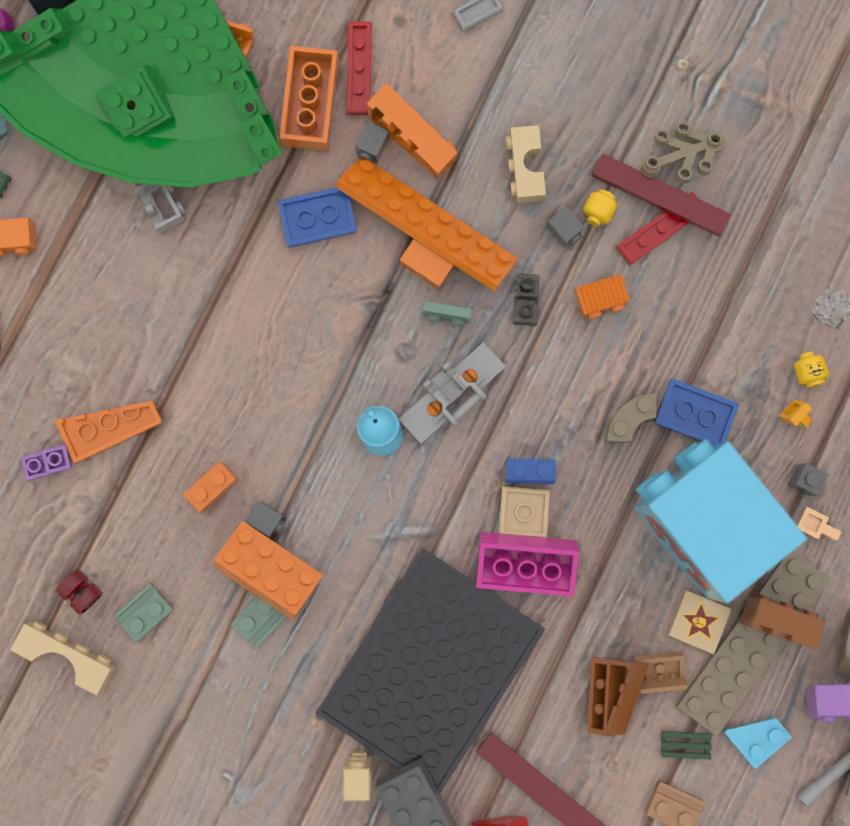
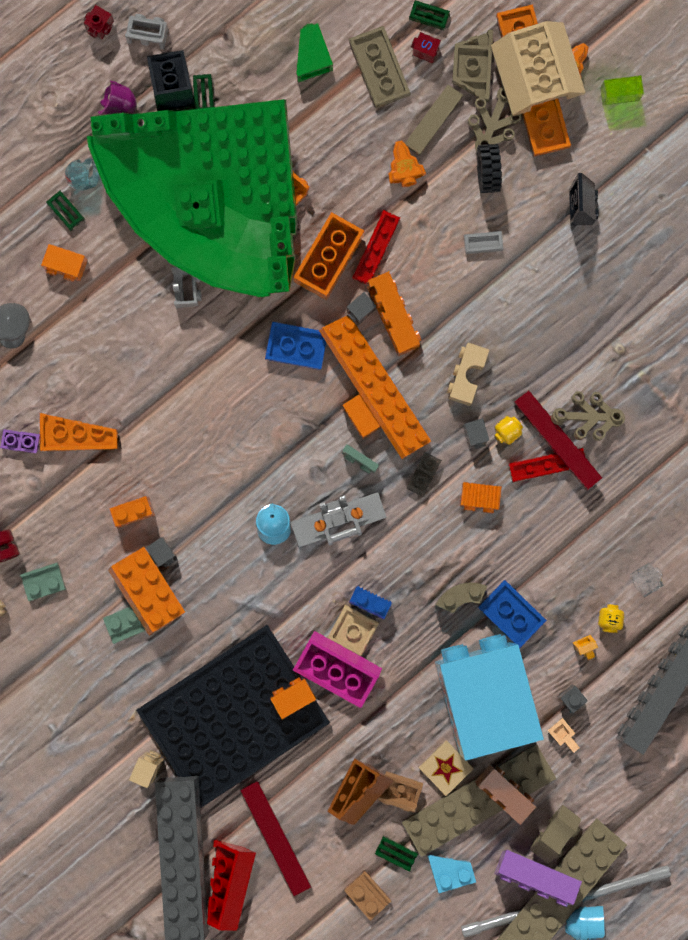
camera: 20 degrees right, 0 degrees up
none -> orange brick [270,677,316,719]

